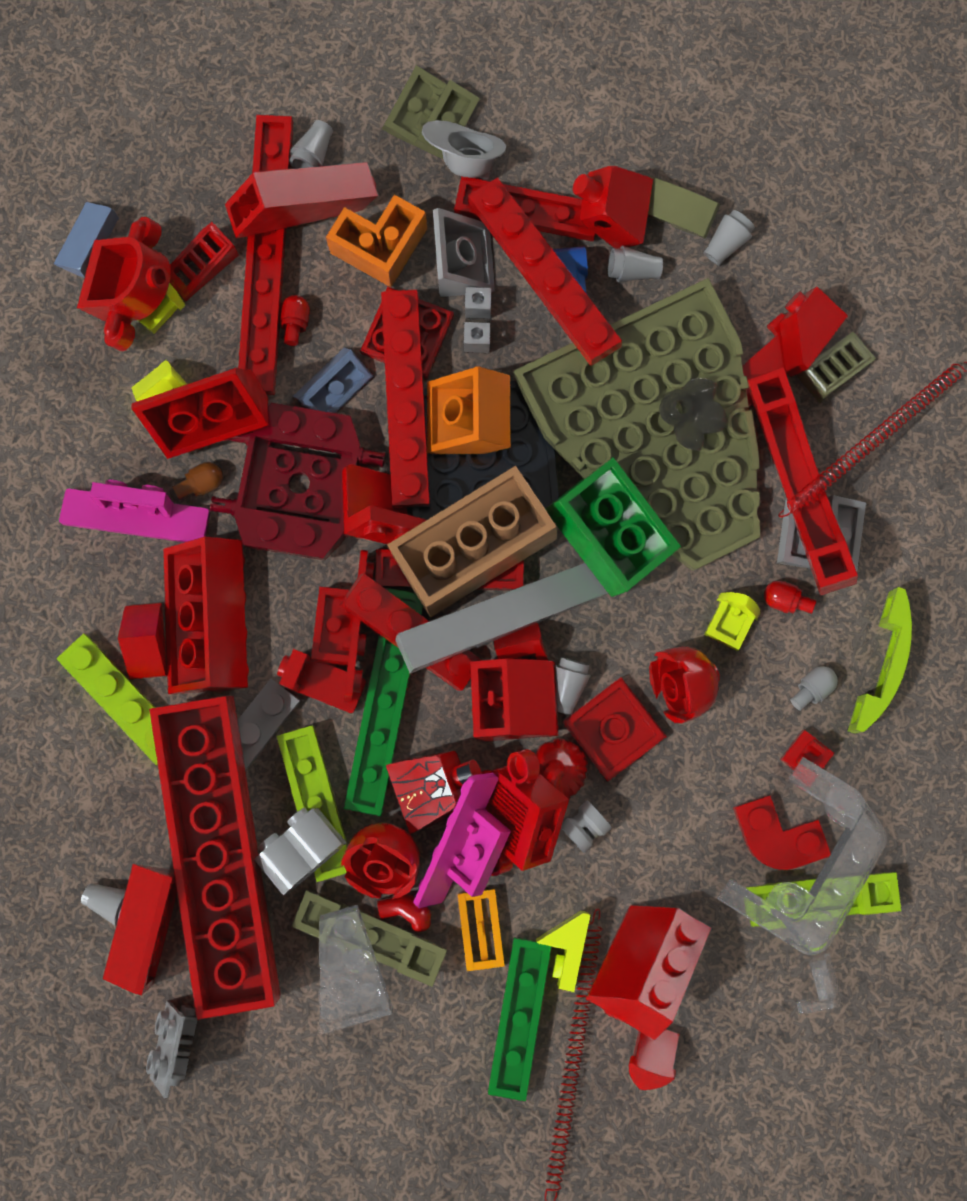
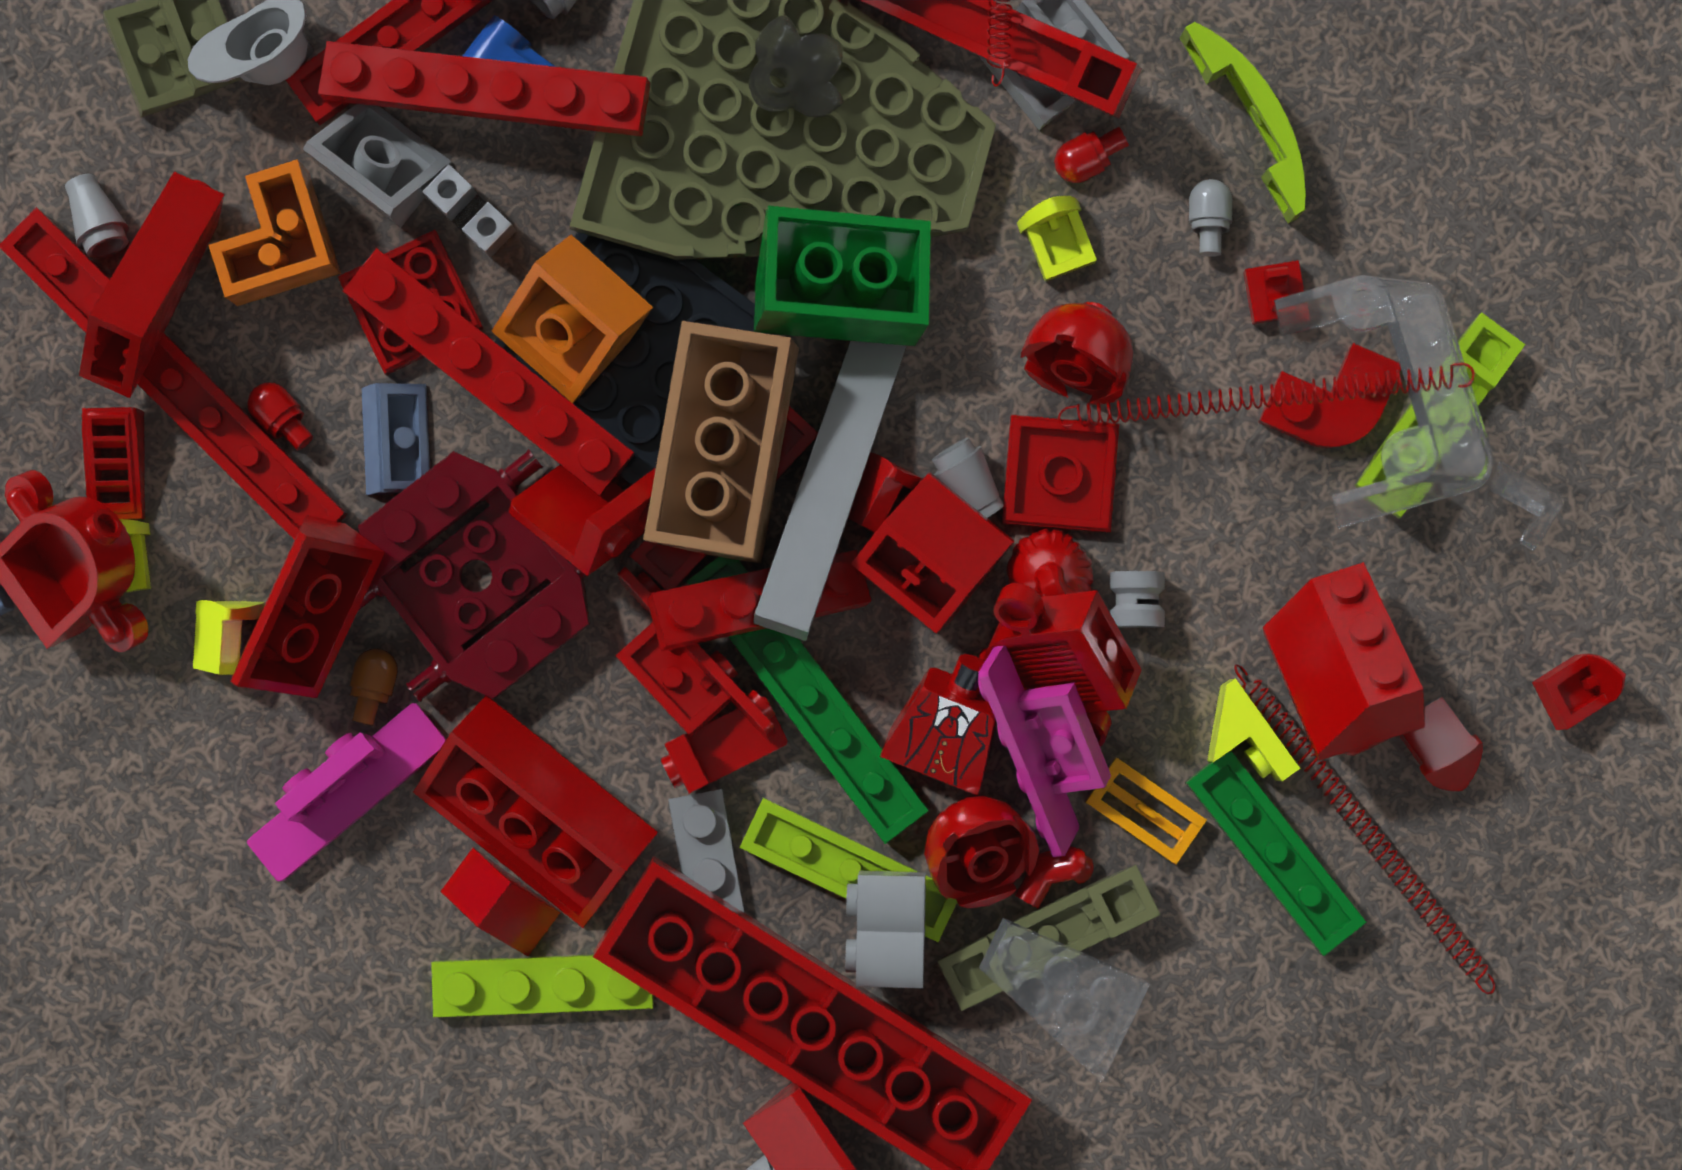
camera: 50 degrees left, 5 degrees up
none -> red piece [1058,363,1475,427]
none -> red plate [1532,653,1626,730]

